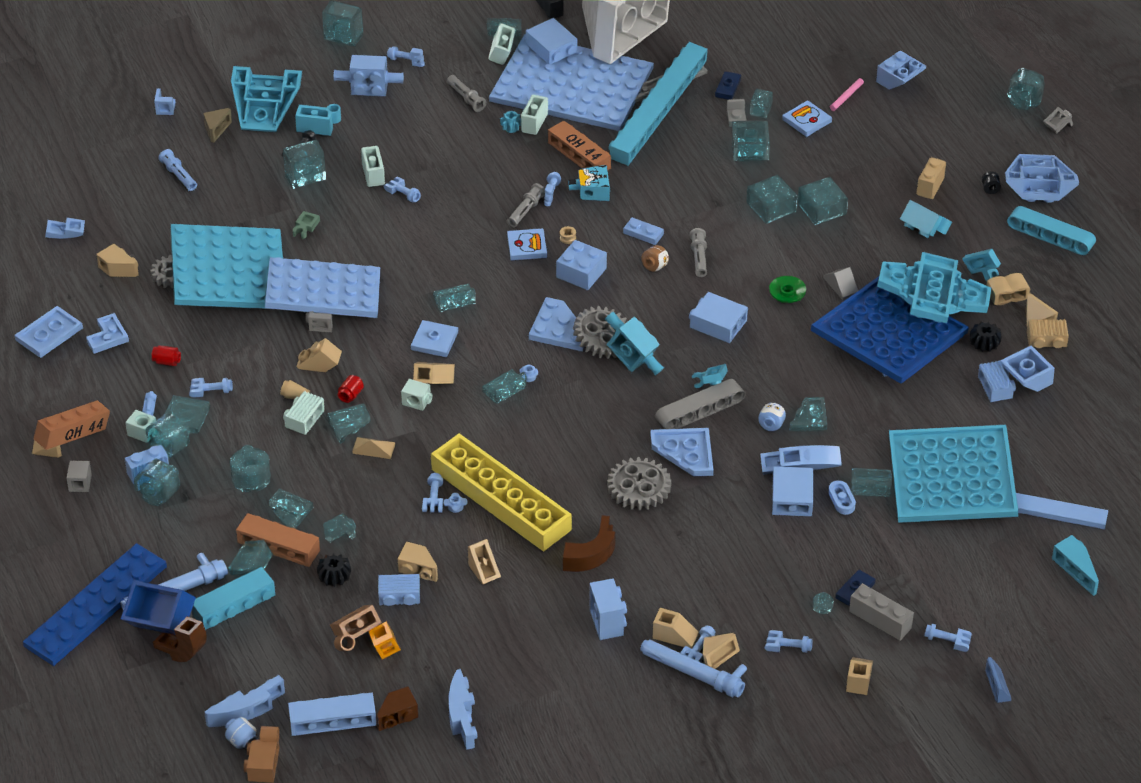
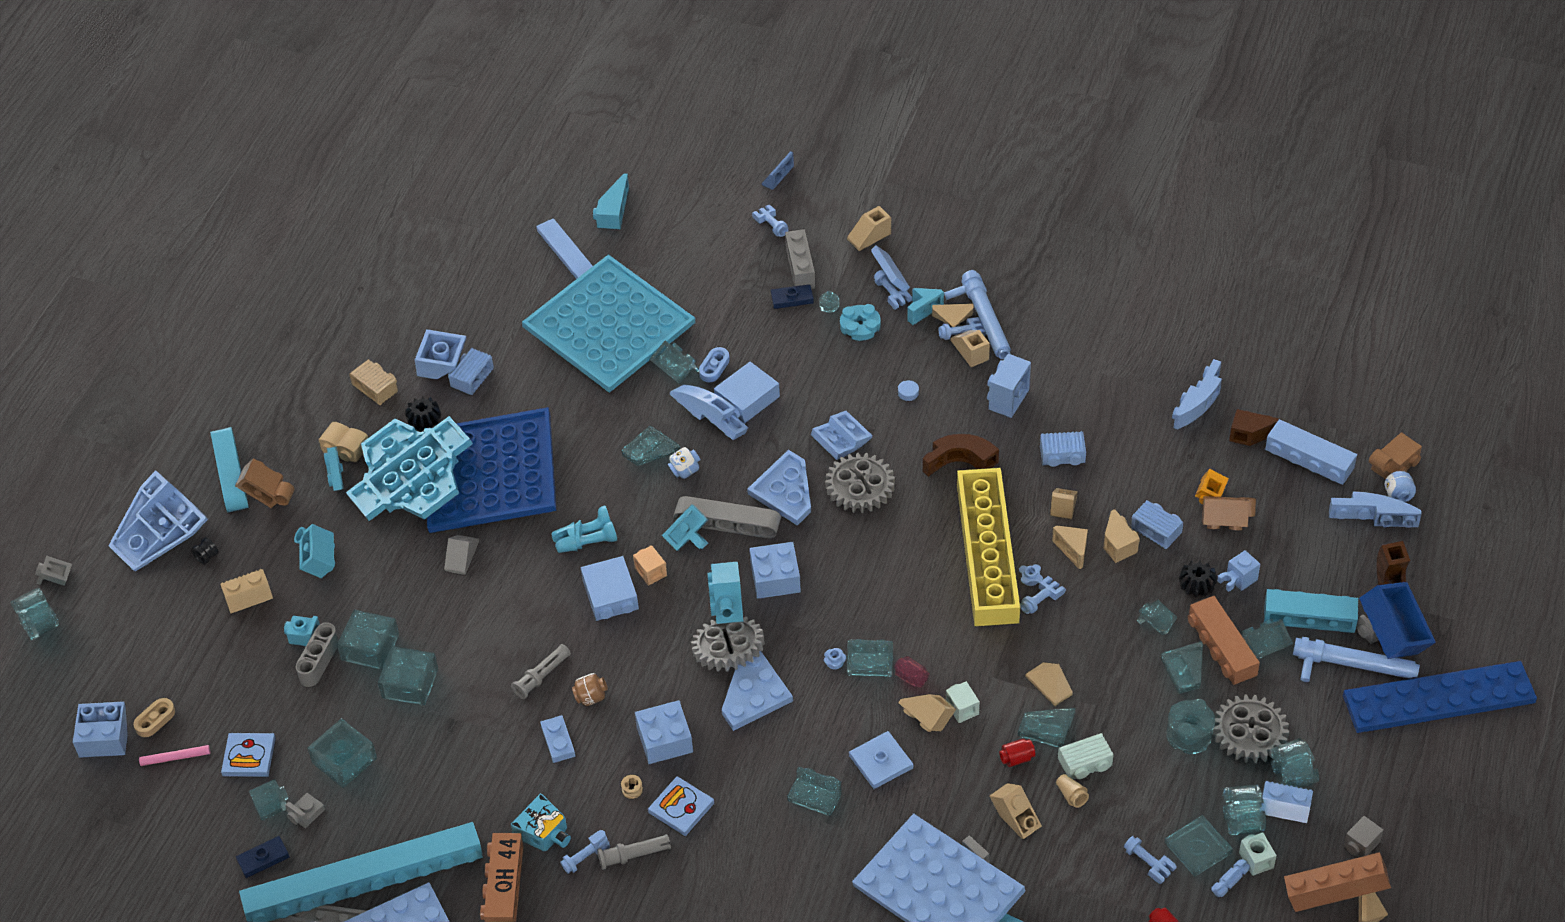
camera: 135 degrees left, 5 degrees up
green dish [769,276,806,303] -> none
tan slope [1026,293,1058,326] -> none
none -> tan plate [134,698,175,737]
none -> medium nougat hinge [235,458,295,508]
none -> medium azure brick [284,616,320,646]
none -> light grey beam [296,623,339,687]
none -> medium azure piece [551,505,618,553]
none -> light nougat brick [633,545,667,586]
none -> light blue brick [749,542,801,599]
none -> light blue slope [811,411,872,460]
none -> medium azure plate [840,304,881,341]
none -> light blue tile [871,245,910,292]
none -> clear pink brick [894,656,929,688]
none -> light blue tile [898,380,919,401]
none -> medium azure slope [908,288,944,325]
none -> light blue brick [1040,431,1086,467]
none -> tan slope [1052,526,1088,569]
none -> light grey gear [1212,694,1289,763]
none -> light blue brick [1217,550,1260,592]

